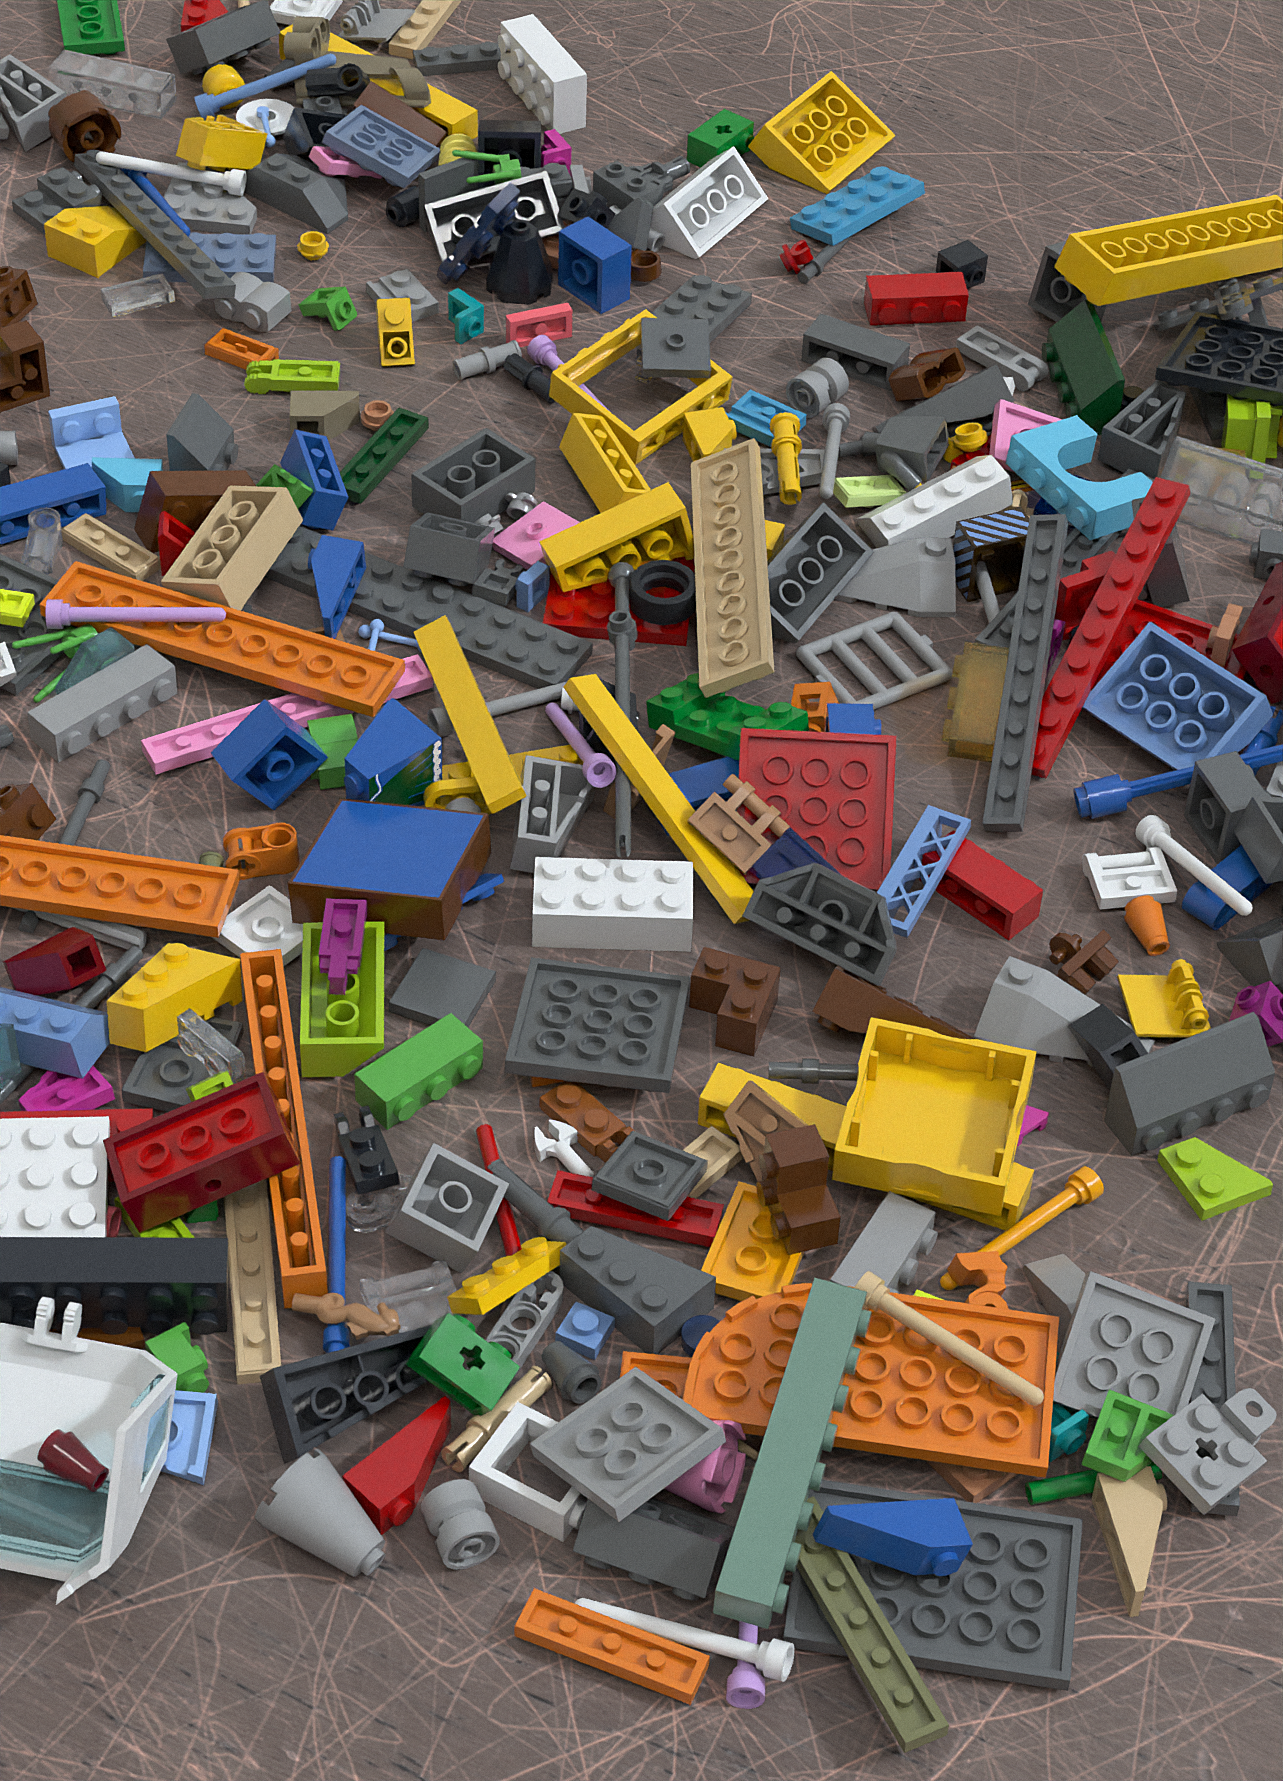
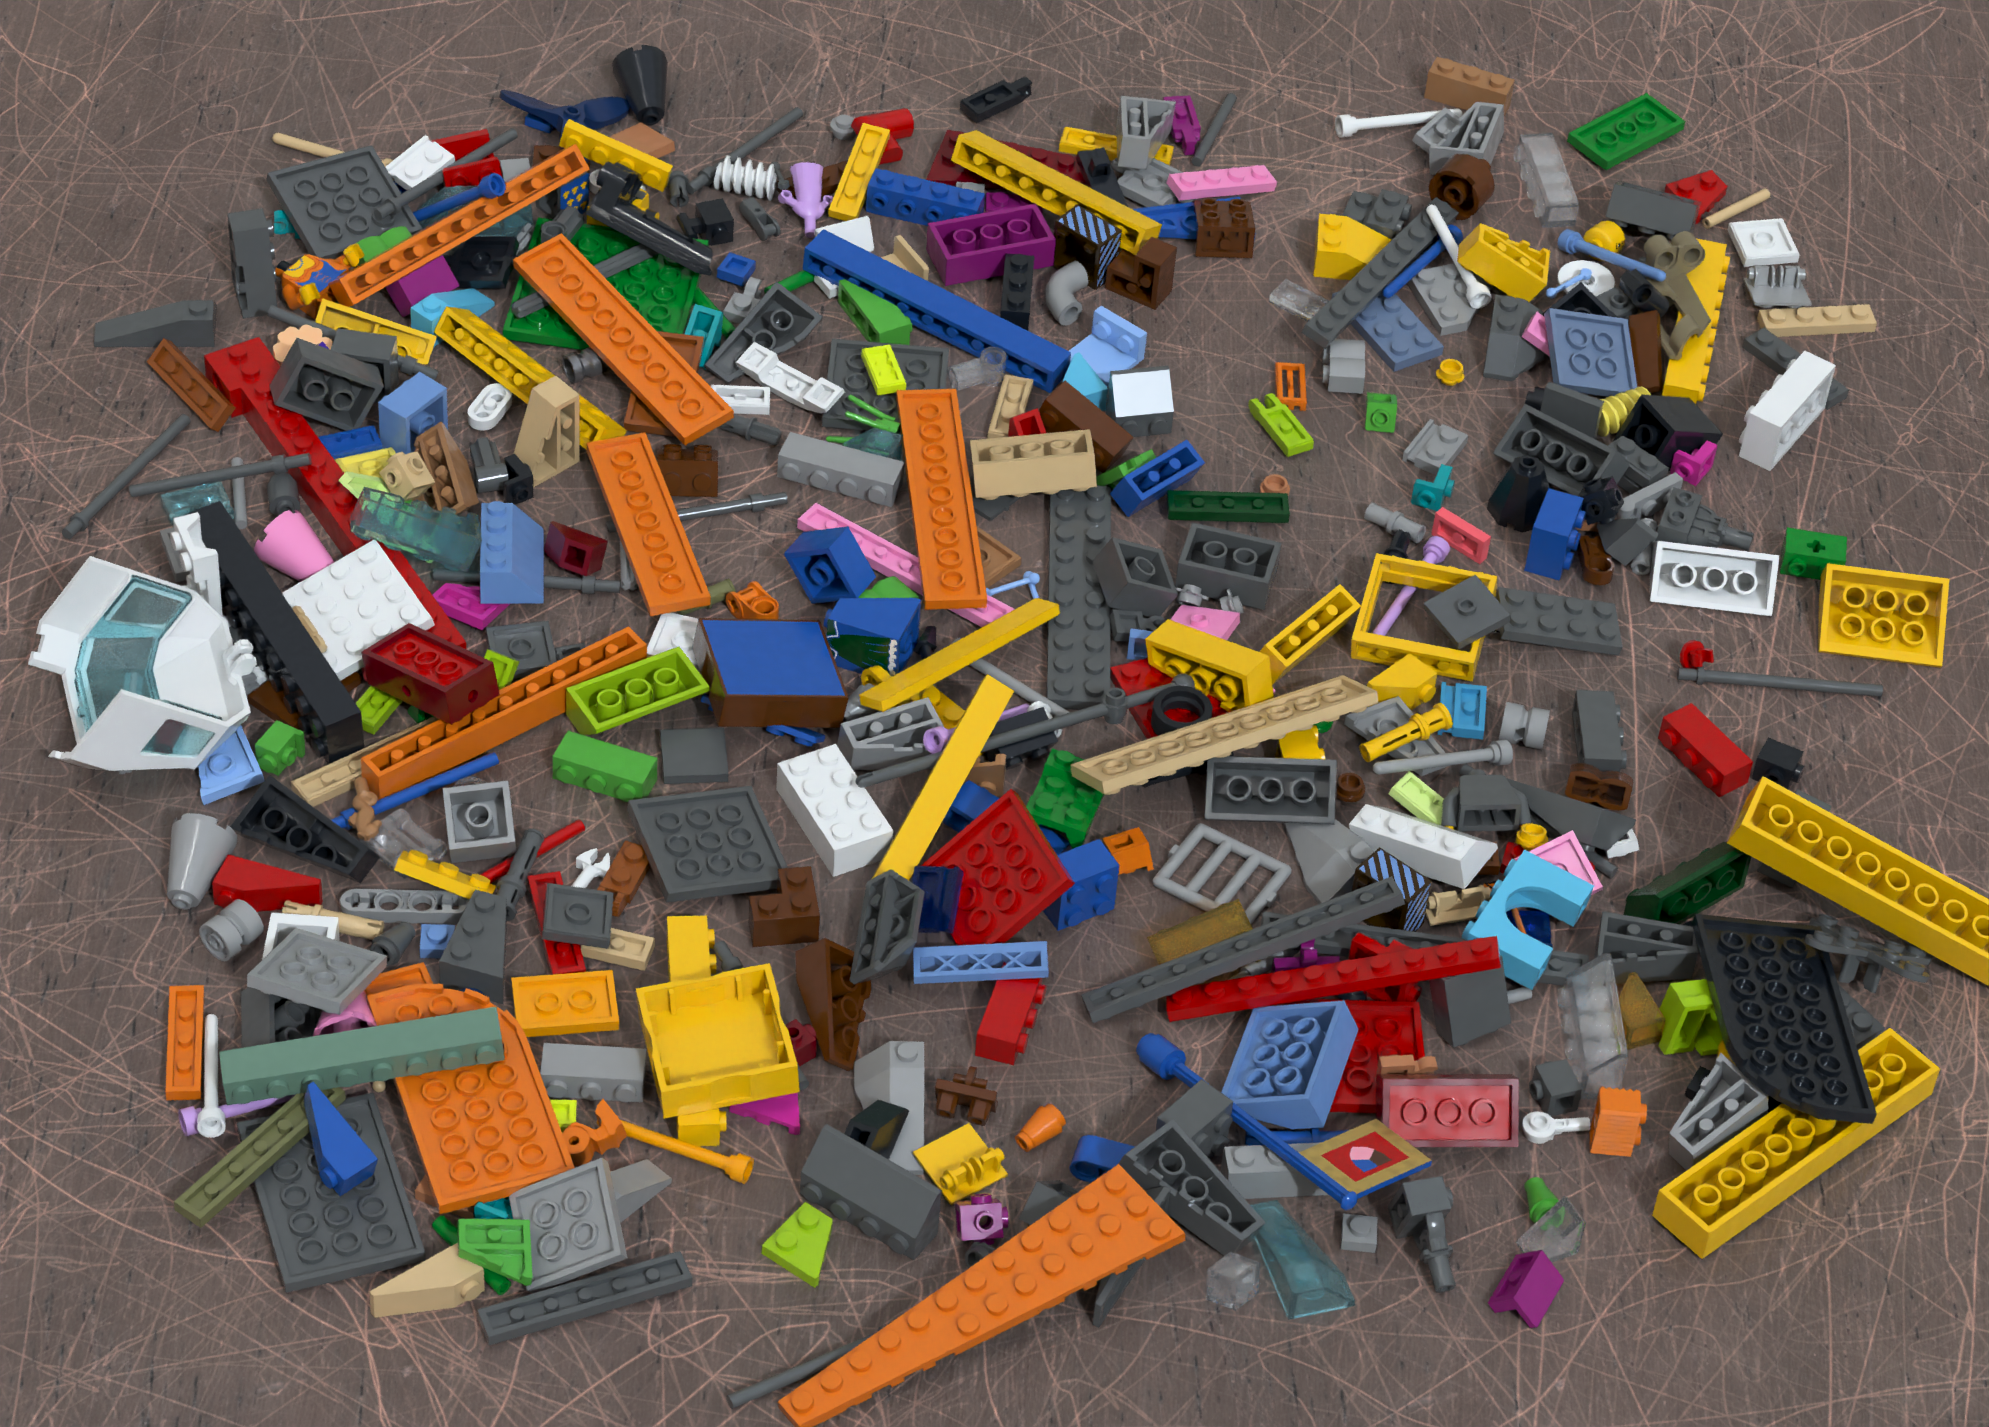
camera: 60 degrees right, 0 degrees up
lavender piece [46,599,226,629] -> none
yellow wedge [107,943,243,1052] -> none
clear plate [177,1008,246,1084] -> none
dark tan slope [289,391,360,441] -> none
blue slope [308,535,366,639] -> none
magenta hinge [319,898,367,995] -> none
black hinge [333,1105,400,1195] -> none
yellow slope [375,298,415,367] -> none
brick [406,1313,520,1416] -> none
dark blue plate [436,182,520,285] -> none
bright green plant [452,150,521,184] -> none
medium nougat plate [688,774,790,875] -> none
medium nougat wing [723,1081,808,1181] -> none
reddish brown brick [756,1124,841,1255] -> none
dark azure plate [790,166,925,246] -> none
tan piece [854,1271,1044,1406] -> none
light grey plate [956,325,1049,392] -> none
white plate [1082,847,1177,910] -> none
white piece [1136,815,1253,916] -> none
light grey plate [1139,1388,1277,1515] -> none

